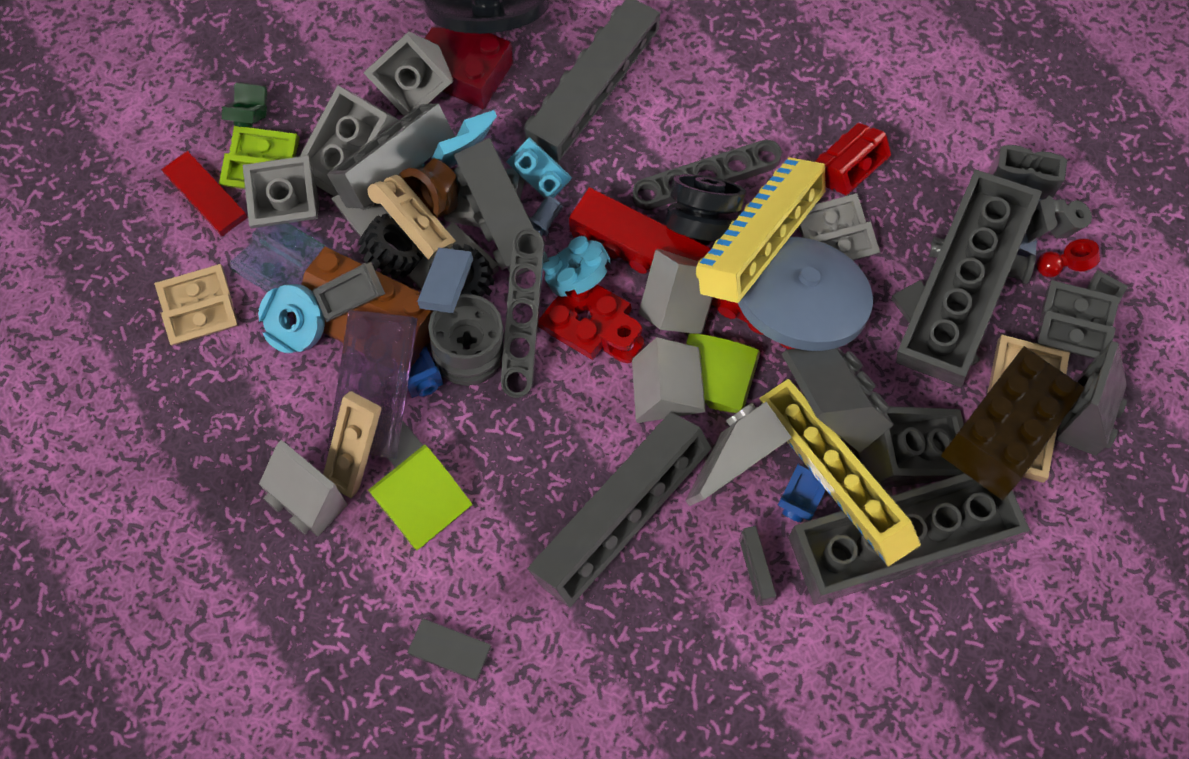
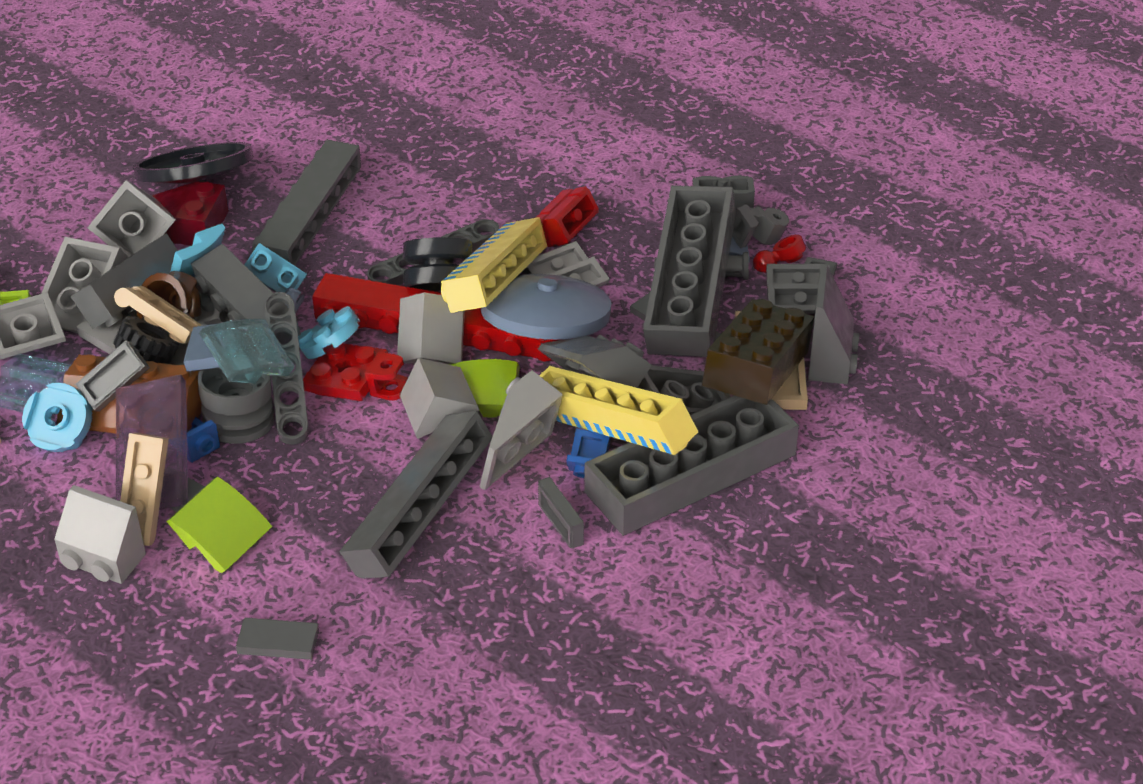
camera: 15 degrees left, 25 degrees down
none -> clear light blue slope [199,319,295,384]

